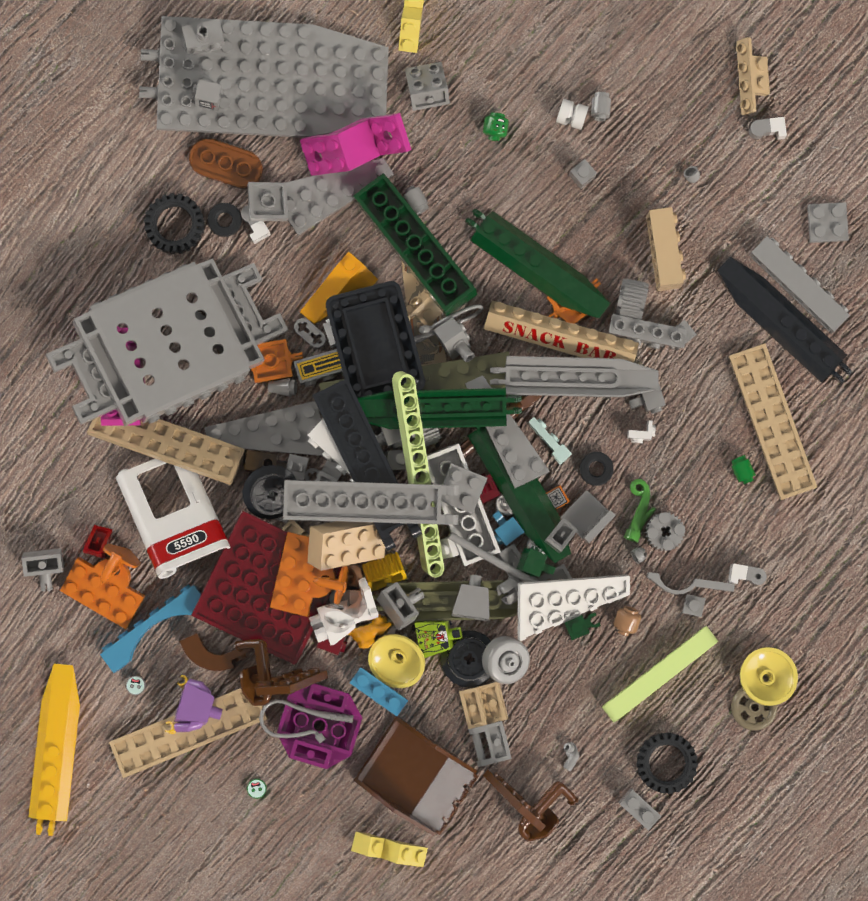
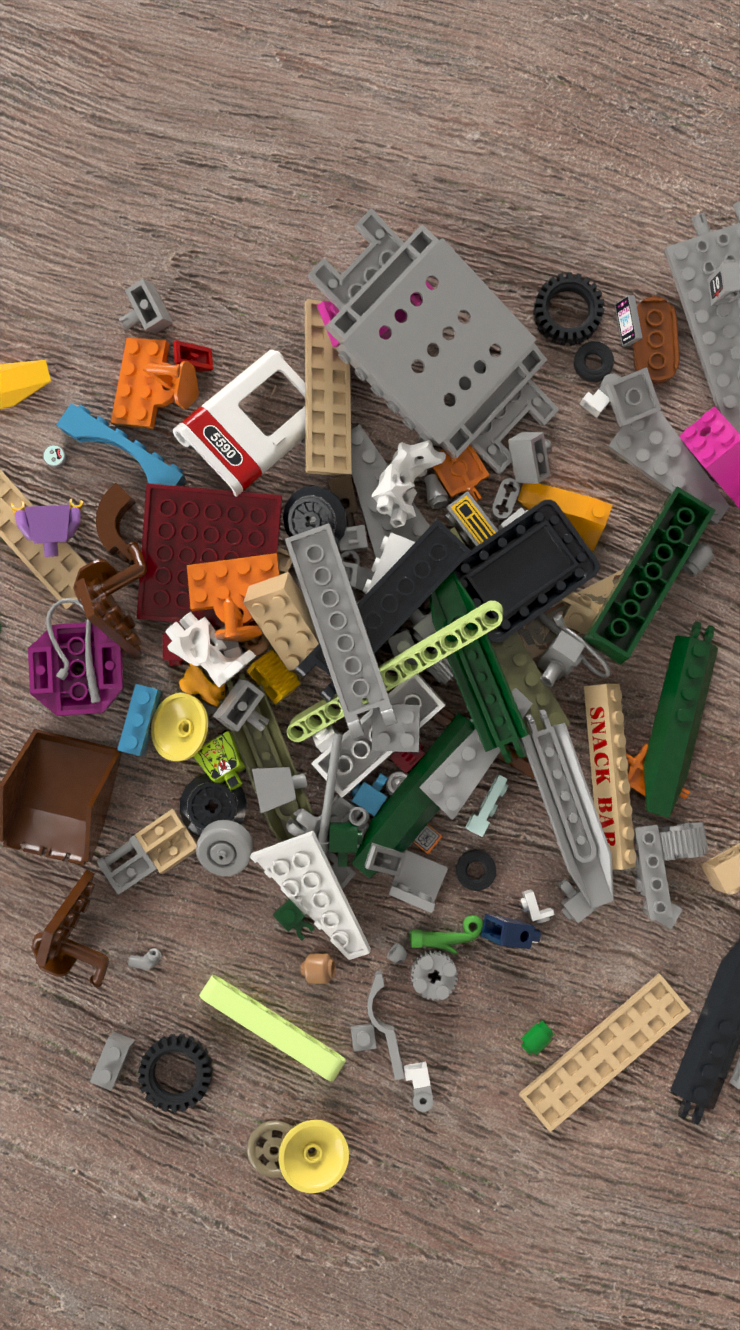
camera: 70 degrees right, 0 degrees up
none -> light grey hinge [349,807,369,826]
none -> white hips [372,440,446,528]
none -> dark blue torso [481,914,541,949]
none -> light grey brick [508,432,553,484]
none -> tile [614,295,642,347]

